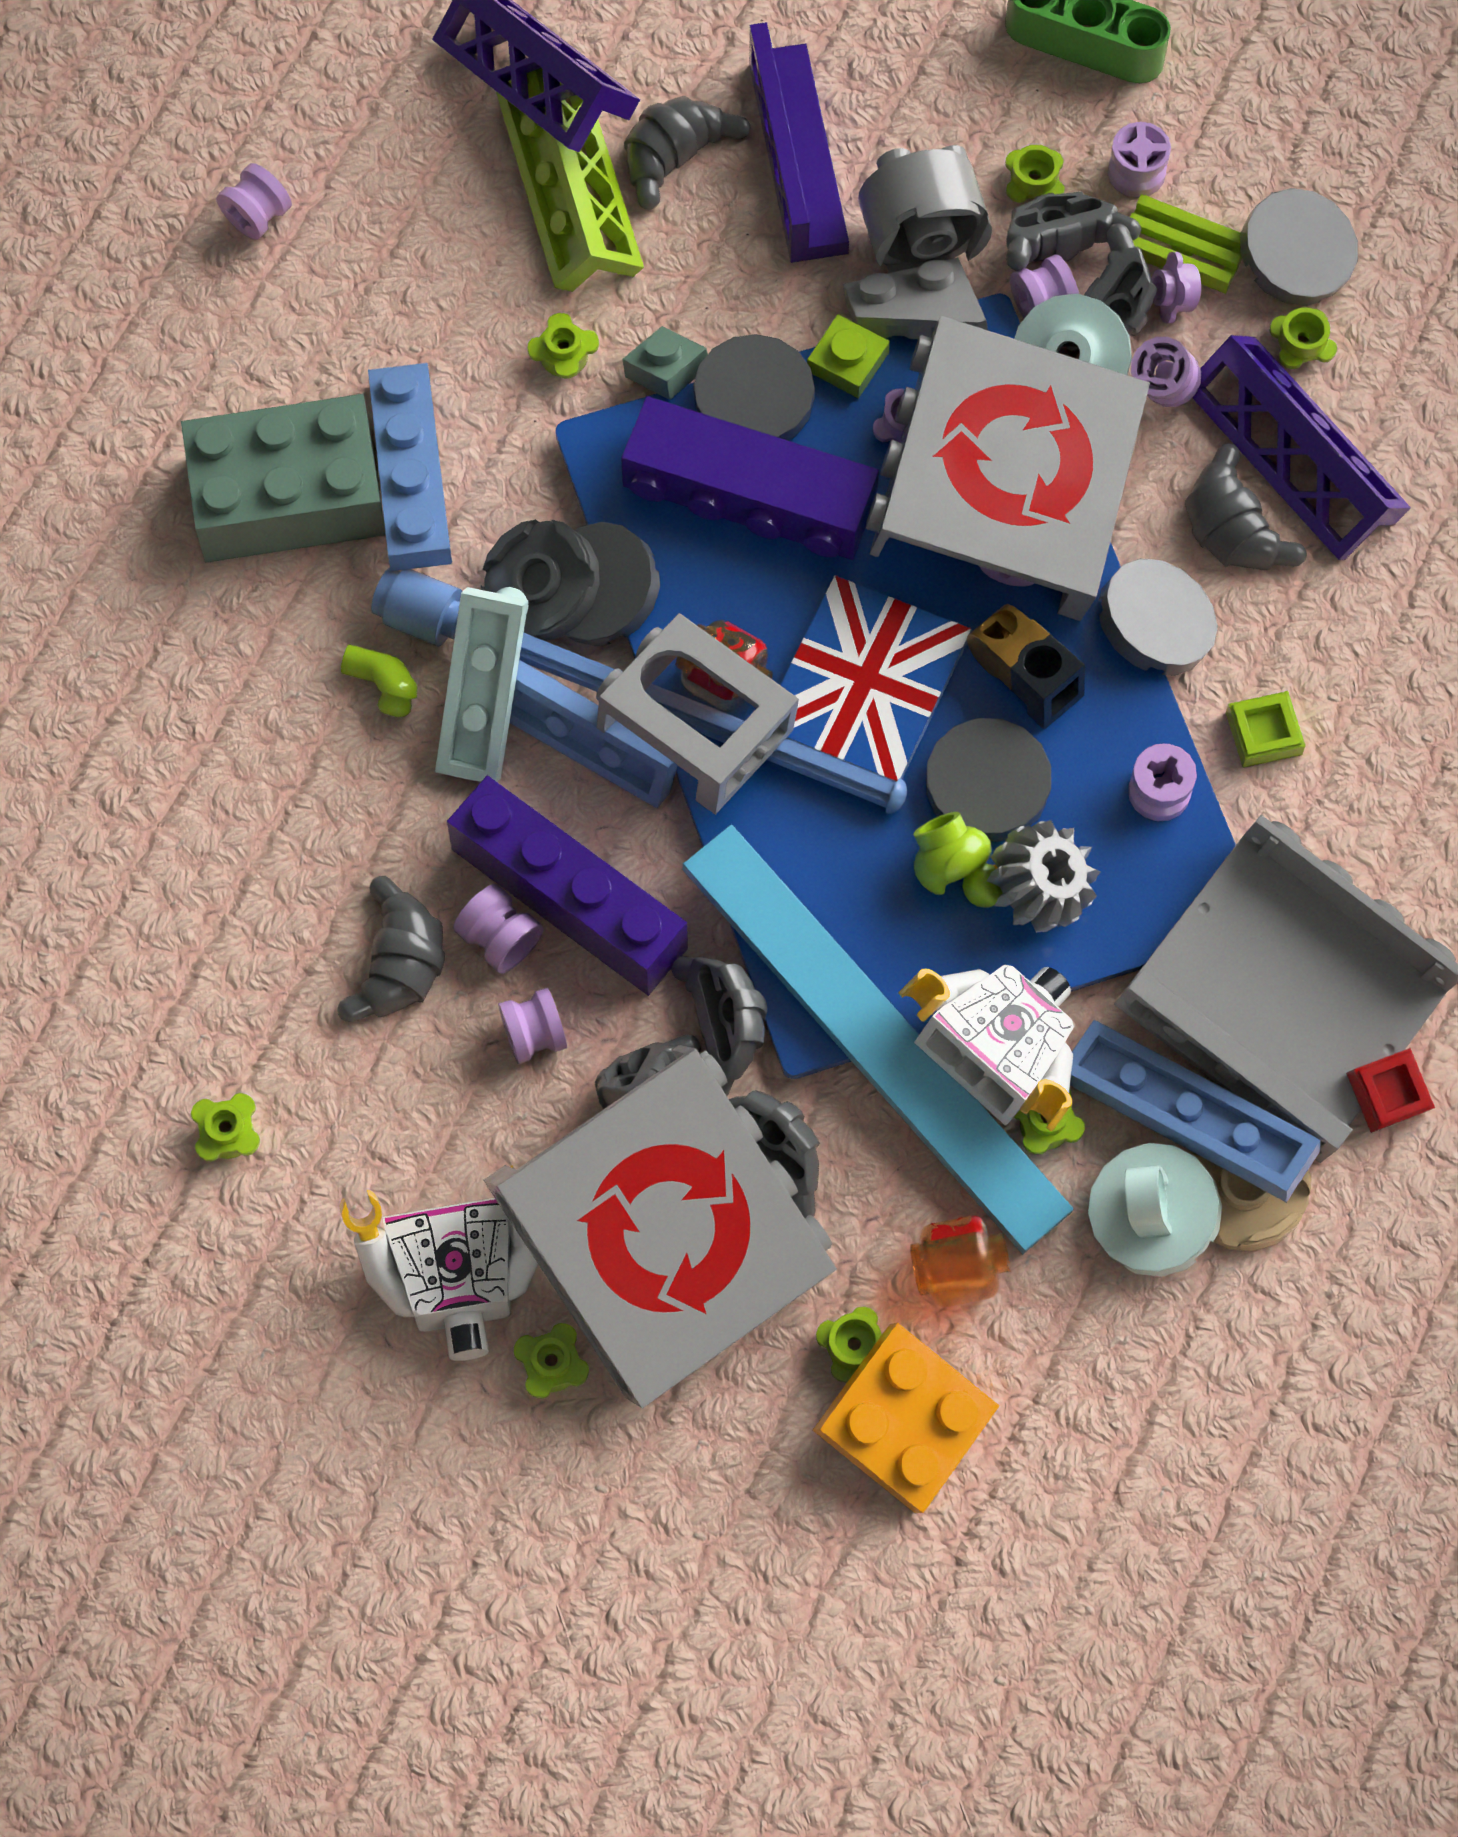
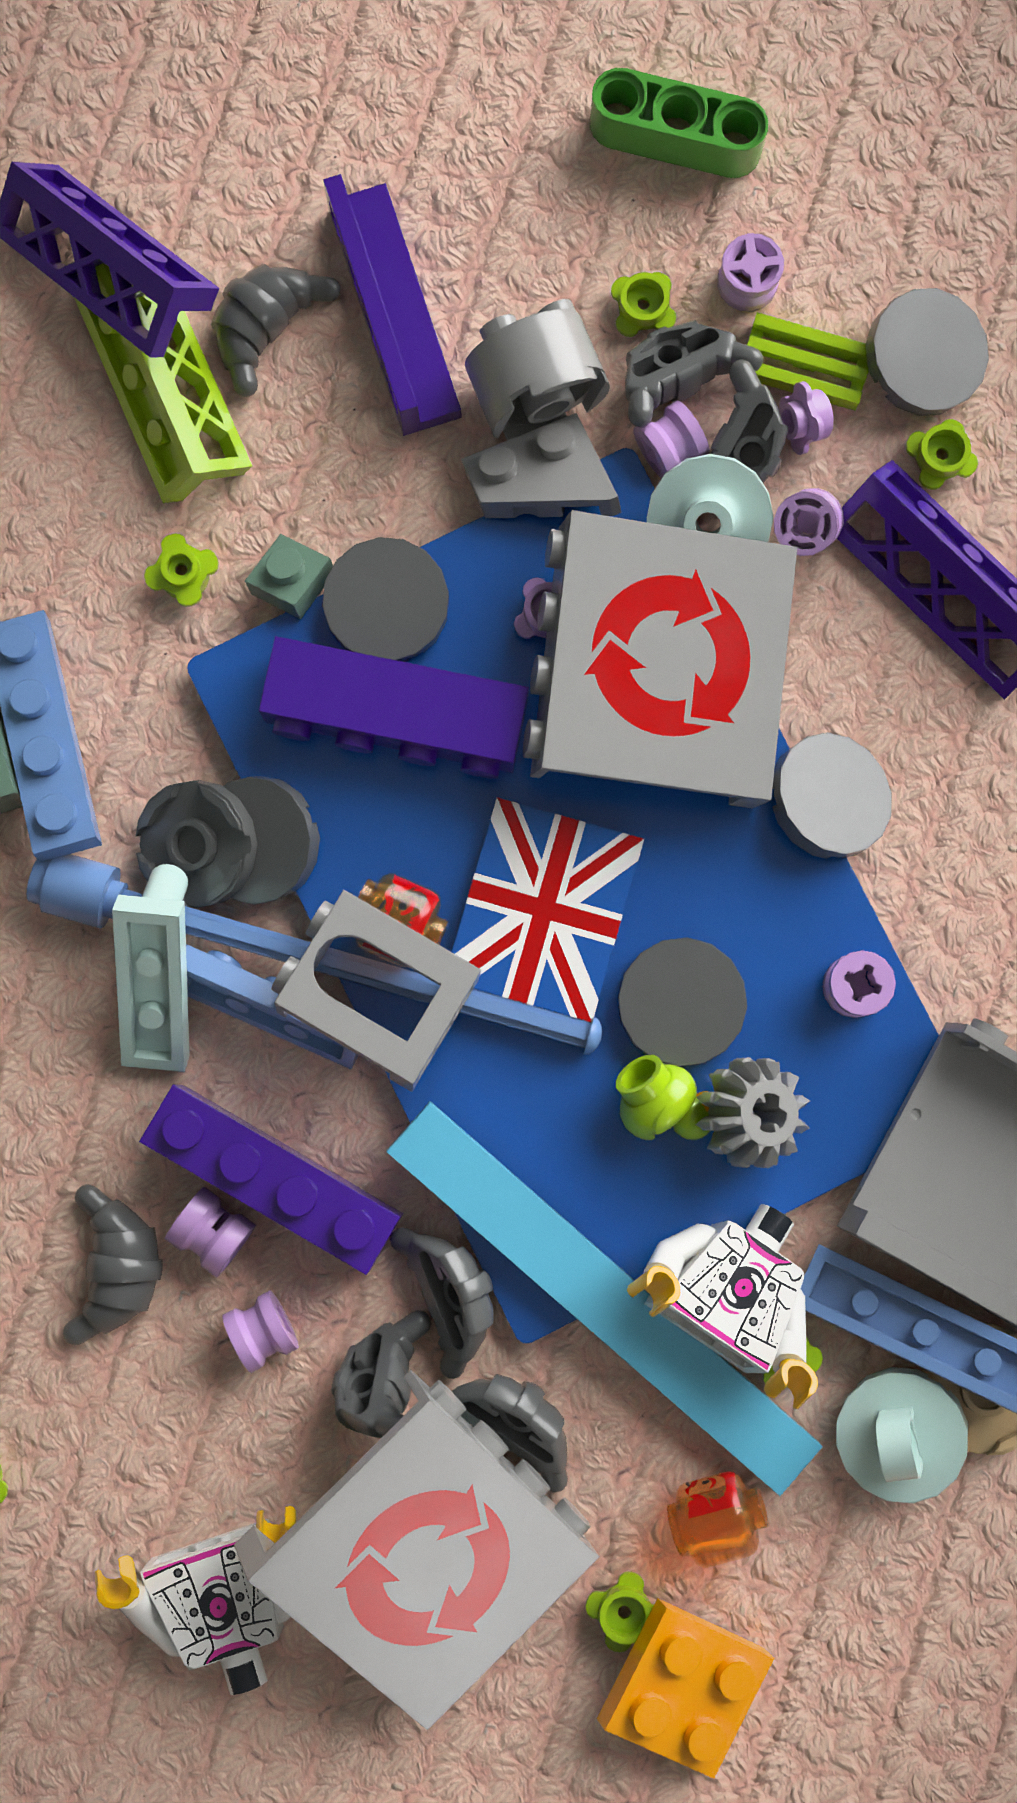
camera: 10 degrees left, 15 degrees up
lime arm [341,644,418,717] -> none
lime plate [514,1323,589,1399] -> none
lime plate [807,314,890,399] -> none
leg [967,604,1085,730] -> none
dark grey piece [1185,443,1307,570] -> none
lime tile [1226,691,1306,768] -> none

